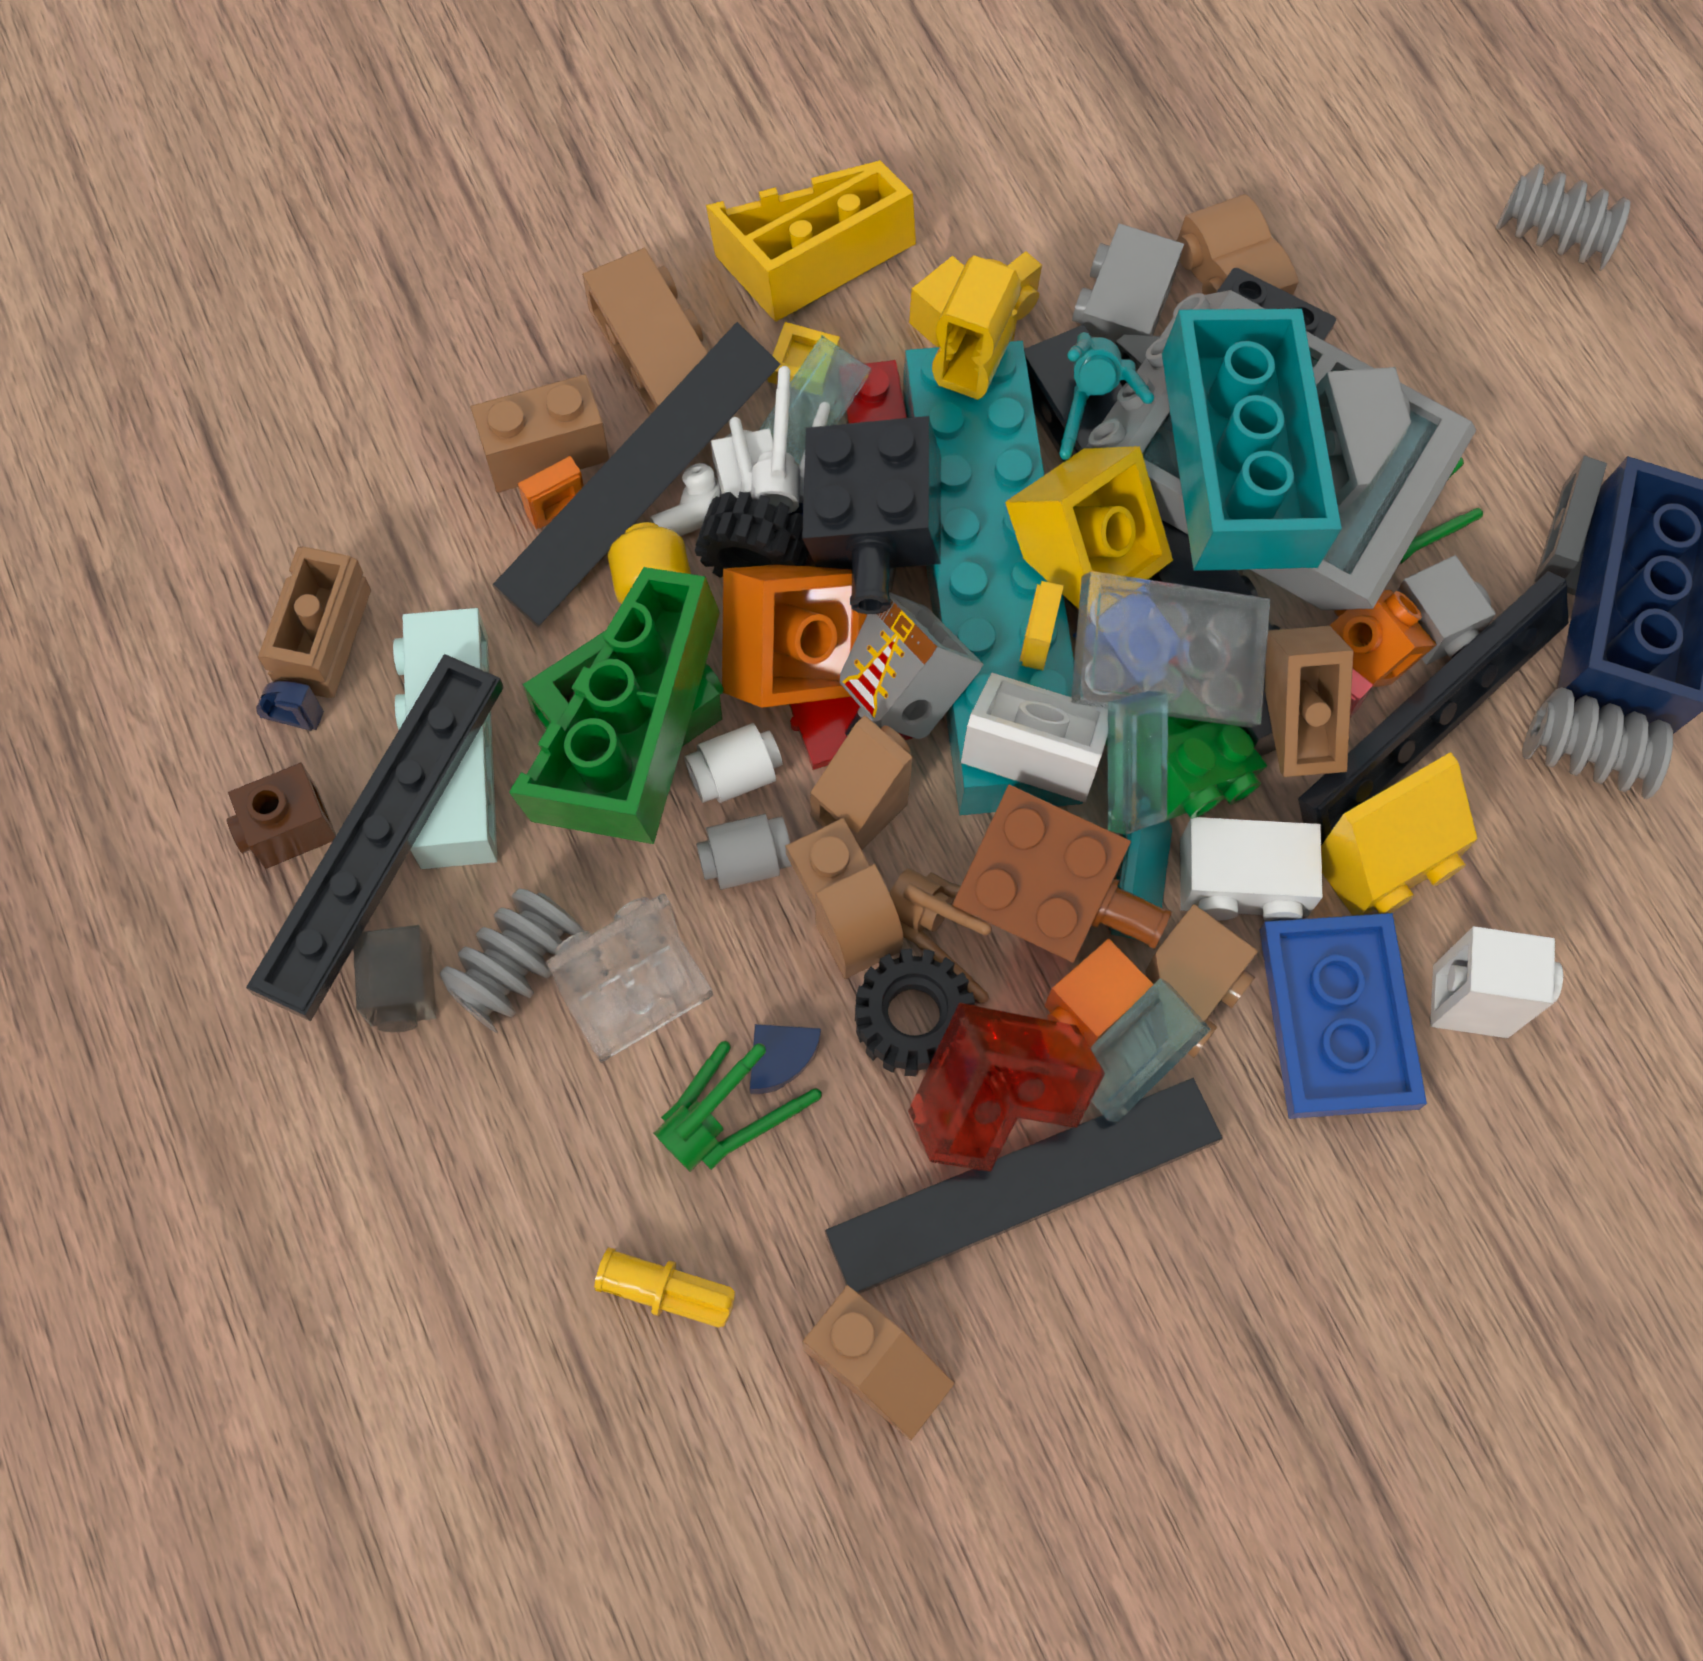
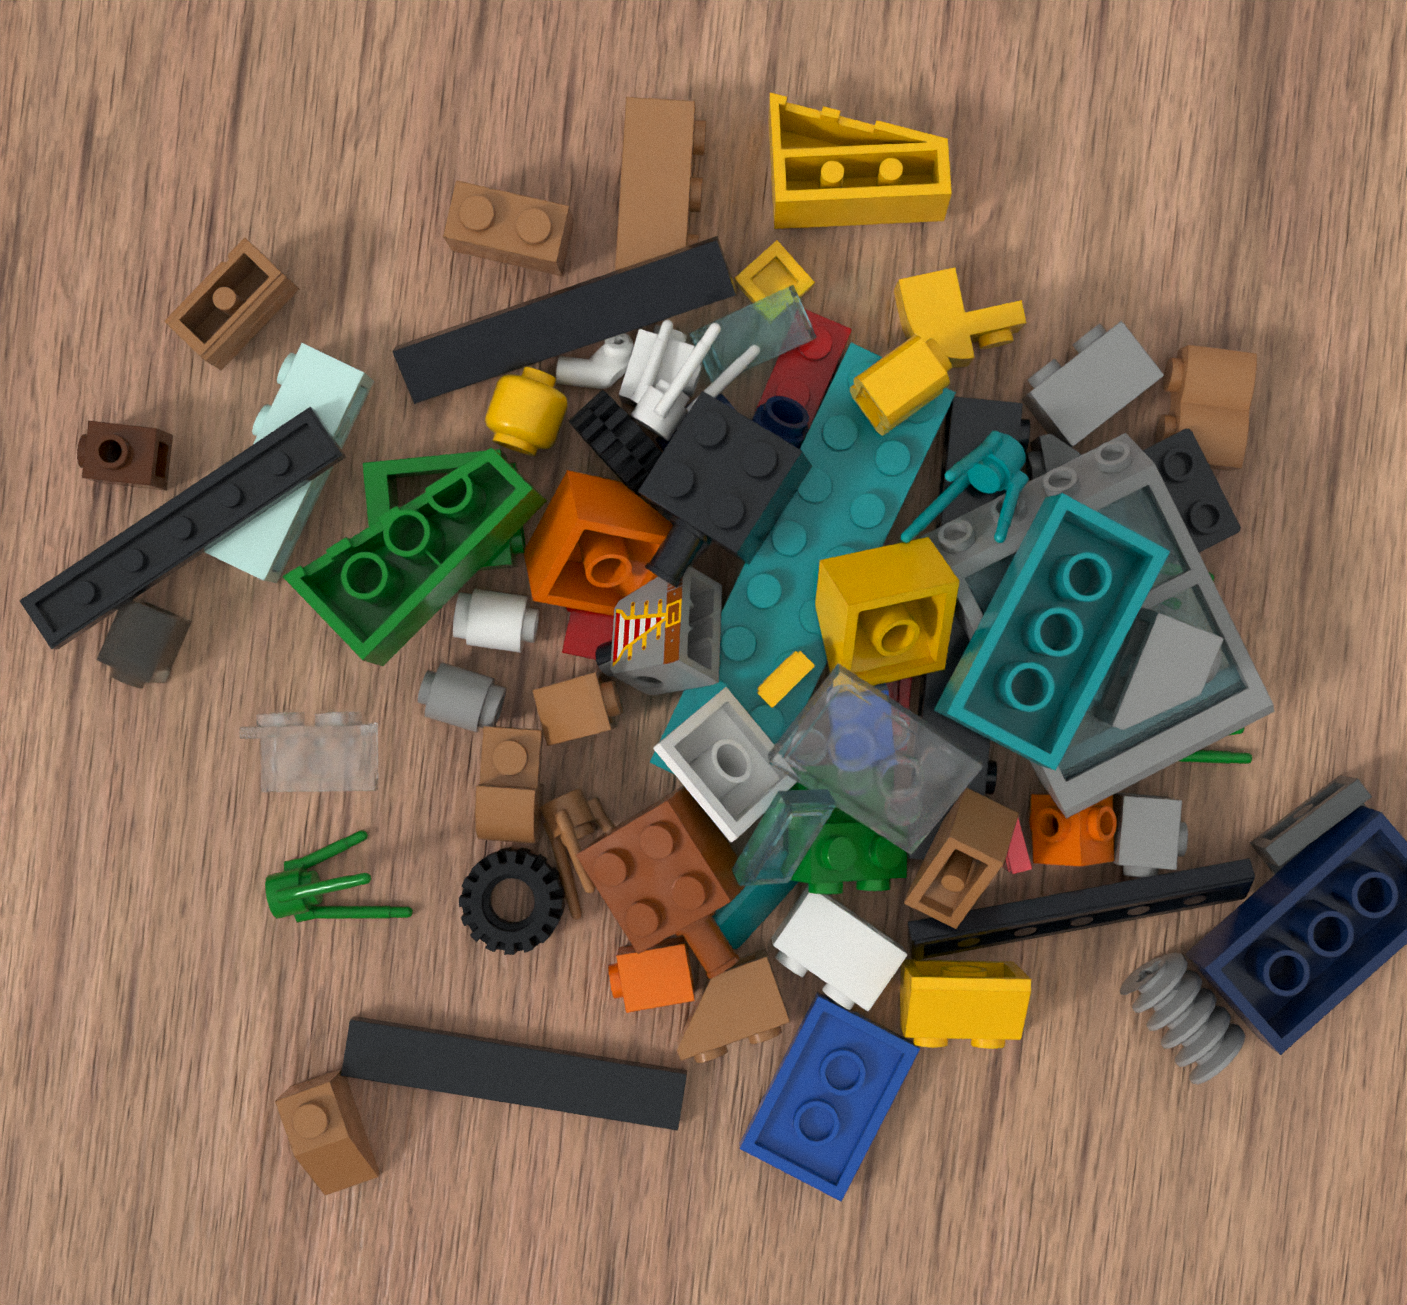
camera: 30 degrees right, 20 degrees up
dark blue tile [256,681,324,731] -> none
light grey piece [440,888,587,1033] -> none
orange tile [517,456,584,529] -> none
yellow axle [594,1247,735,1328] -> none
dark blue tile [750,1024,821,1094] -> none
clear red brick [908,1003,1105,1172] -> none
clear light blue tile [1067,978,1211,1123] -> none
white brick [1430,926,1563,1038] -> none

